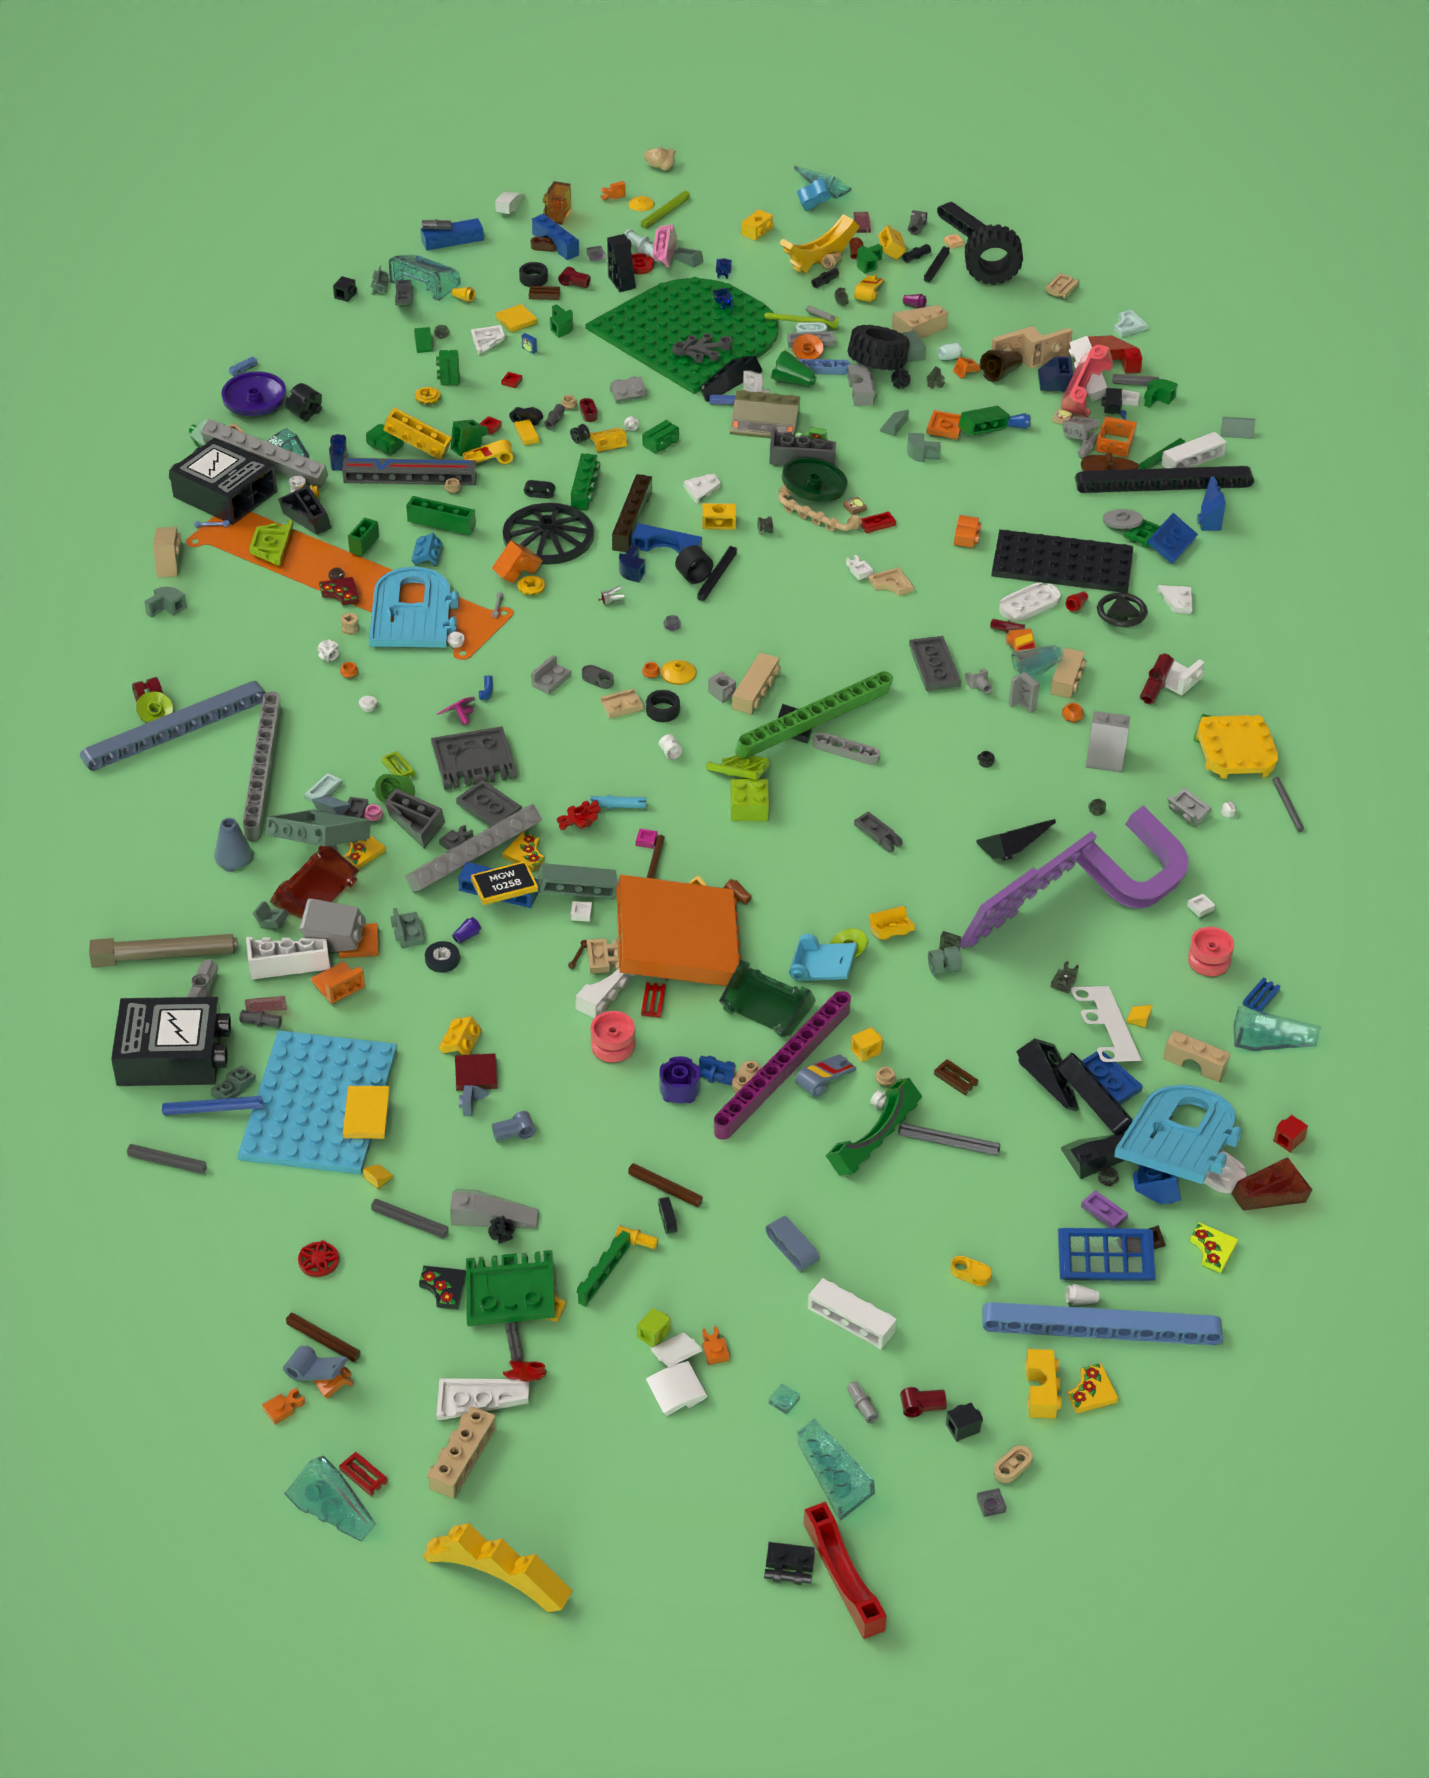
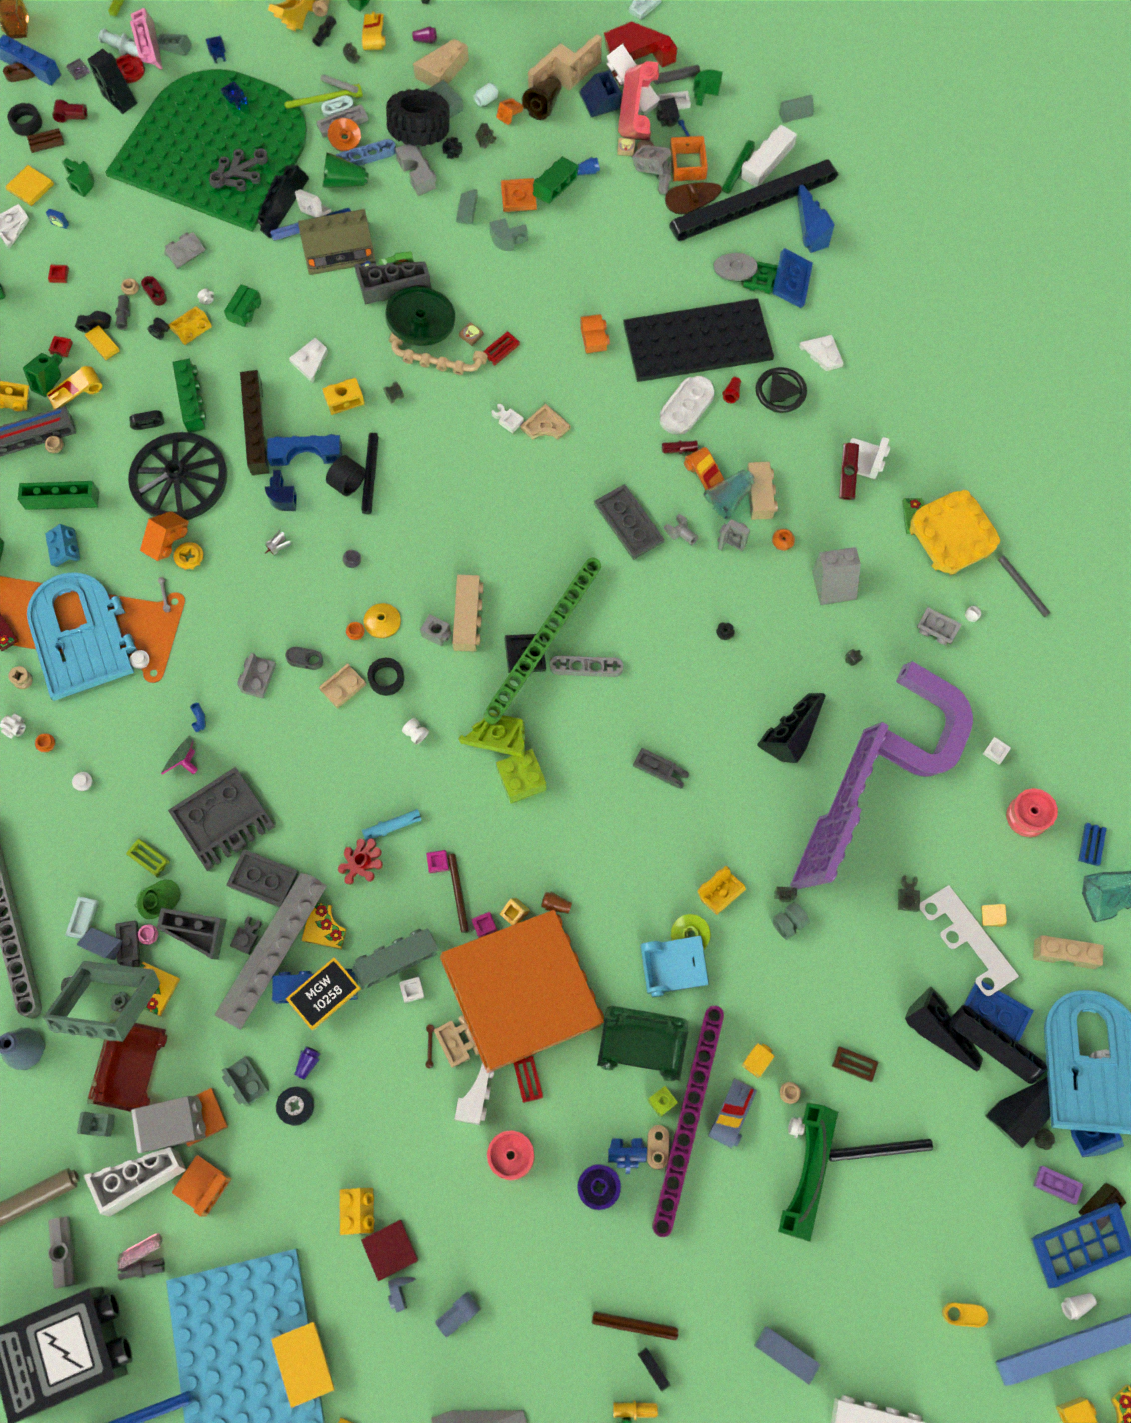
camera: 20 degrees left, 25 degrees up
sand green slope [211,1066,256,1099] -> none
none -> lime brick [647,1086,678,1117]

